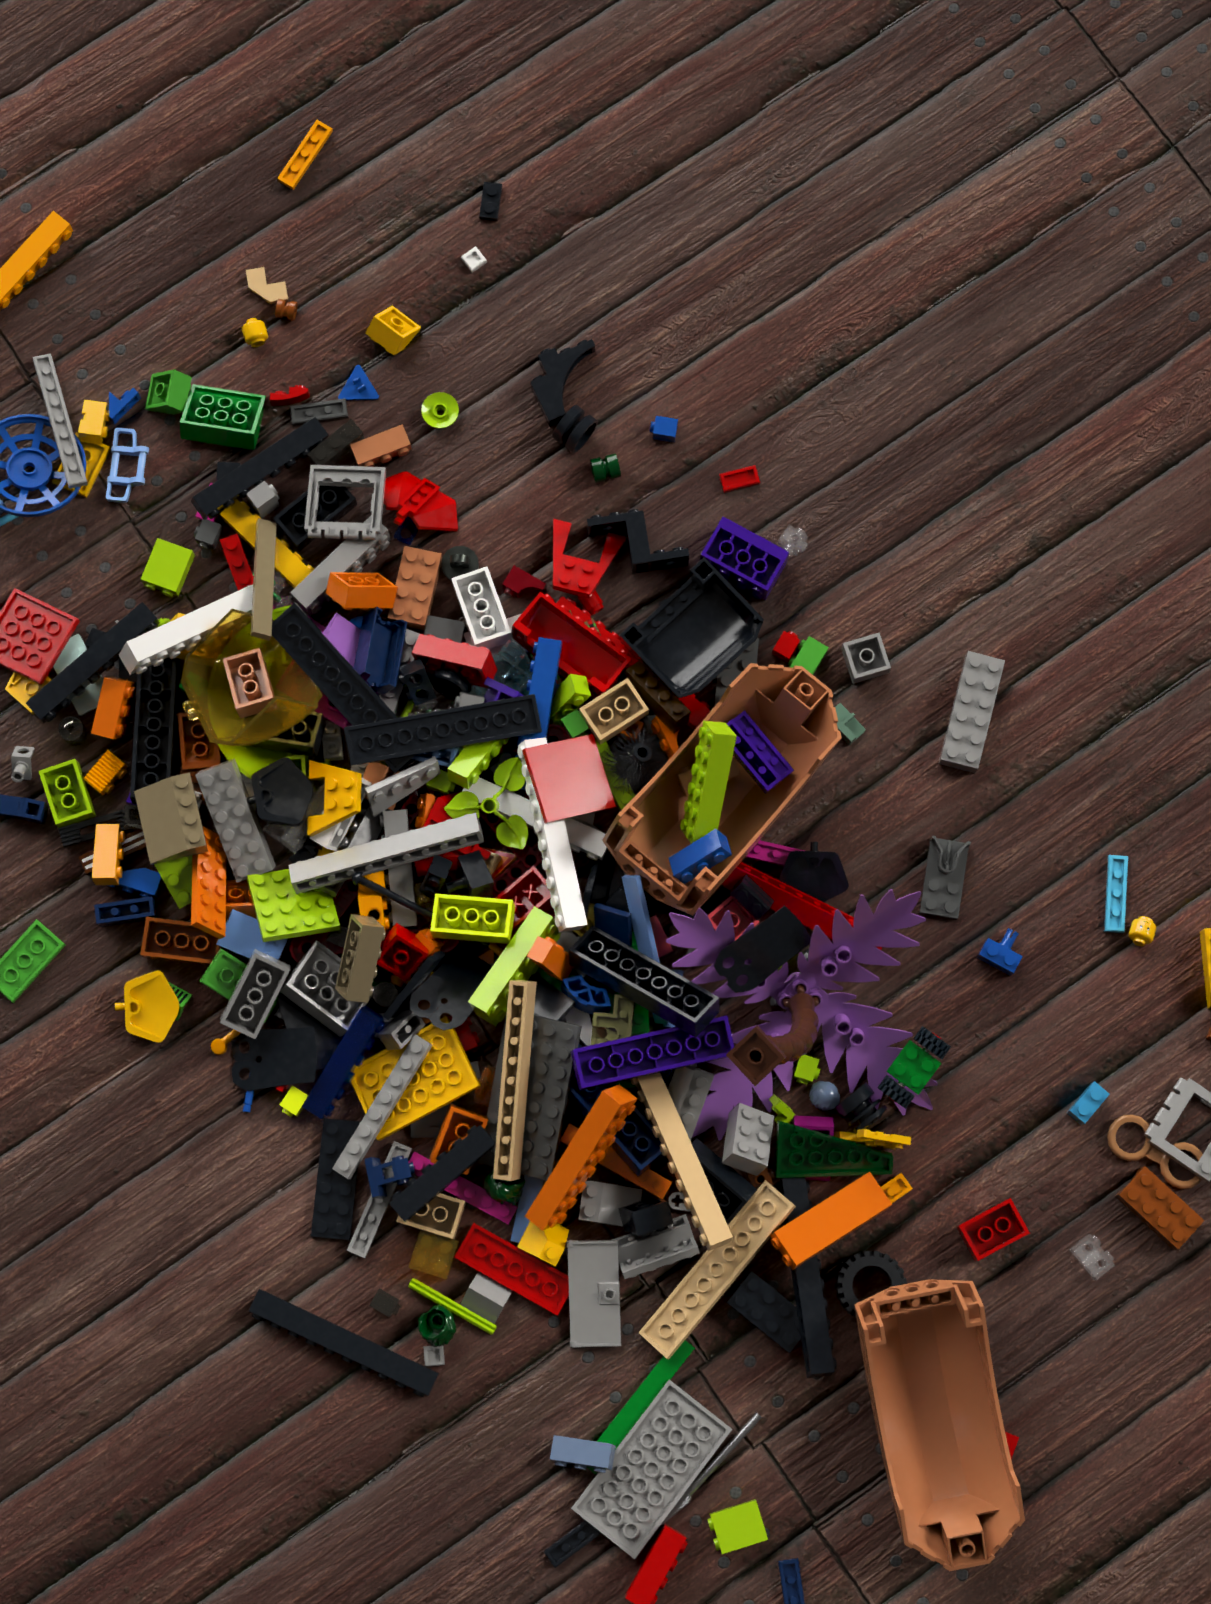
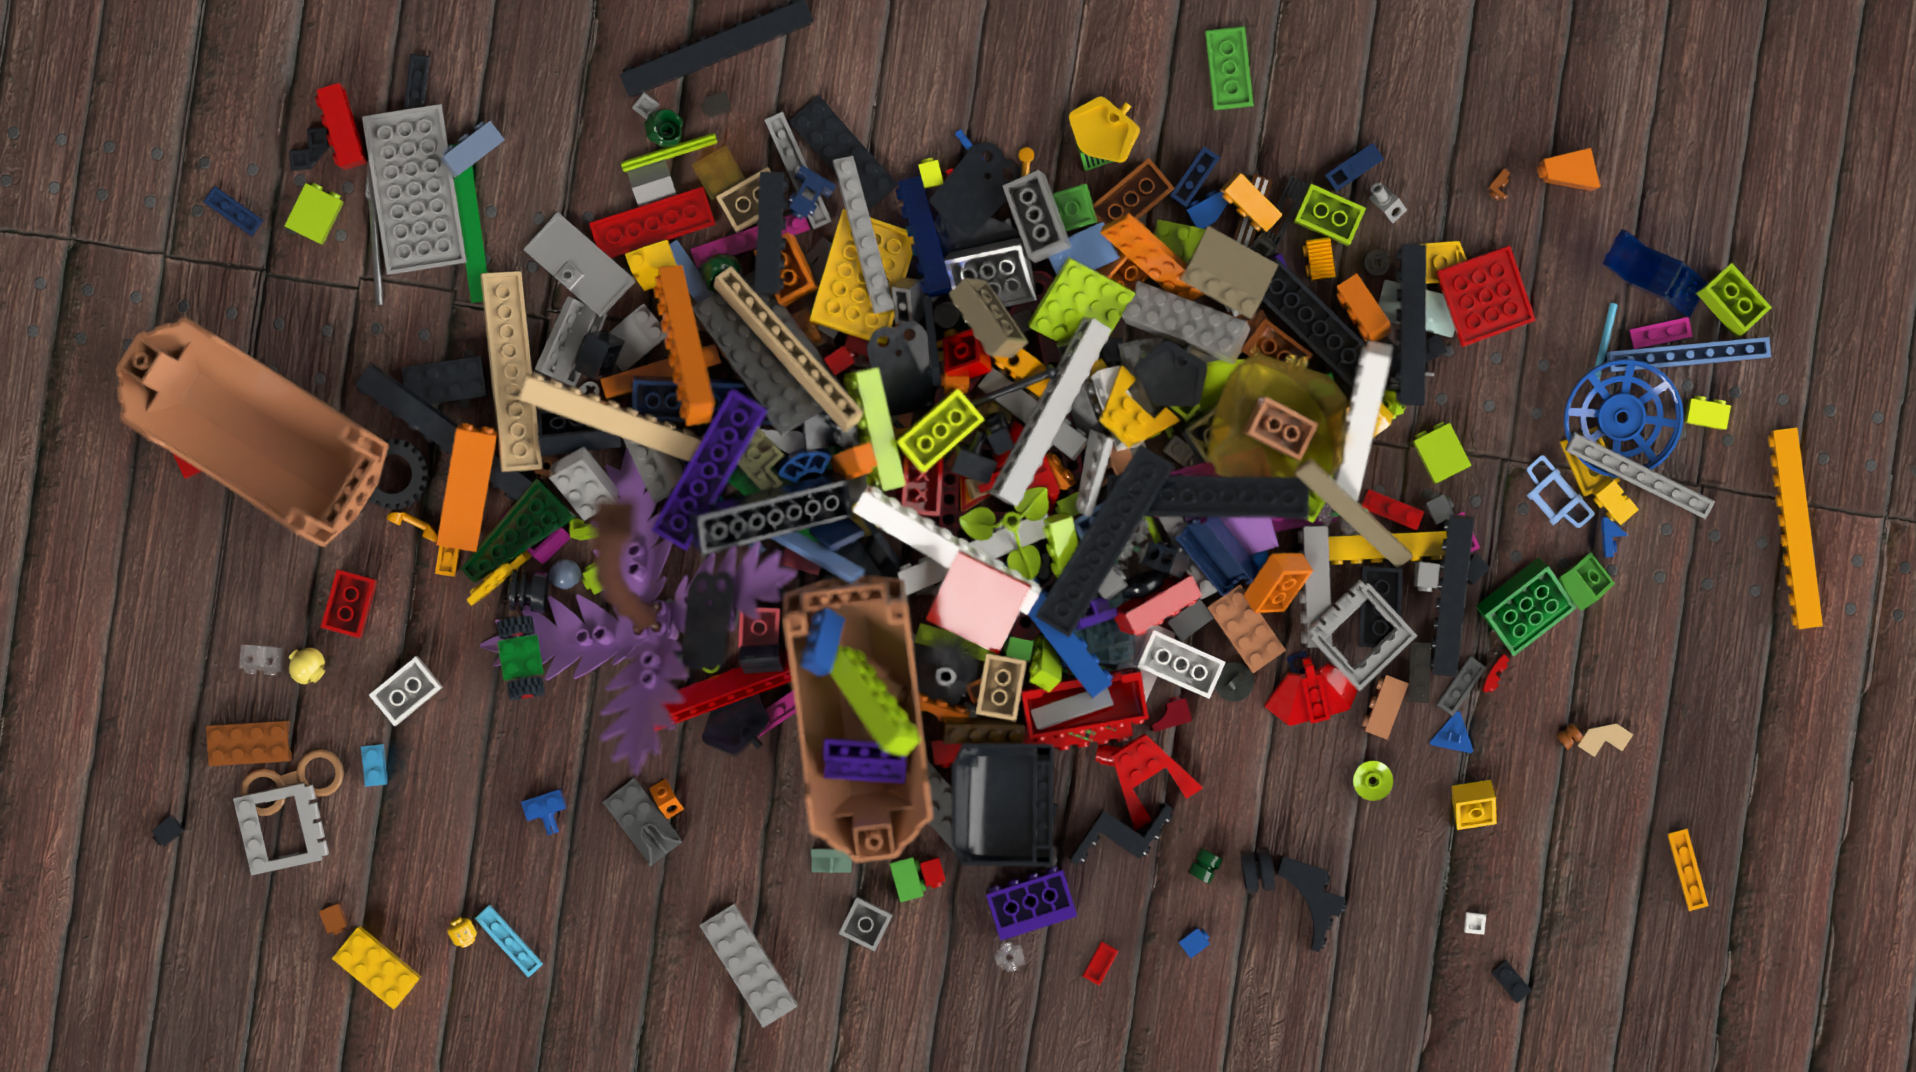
camera: 135 degrees right, 10 degrees up
yellow head [242,318,268,347] -> none
none -> black tile [289,127,330,171]
none -> light yellow plant [289,648,325,684]
none -> white brick [369,656,443,726]
none -> light orange bar [386,512,438,542]
none -> orange bracket [649,779,684,819]
none -> red brick [823,346,855,377]
none -> dark grey brick [831,422,860,451]
none -> light grey tile [1031,688,1113,731]

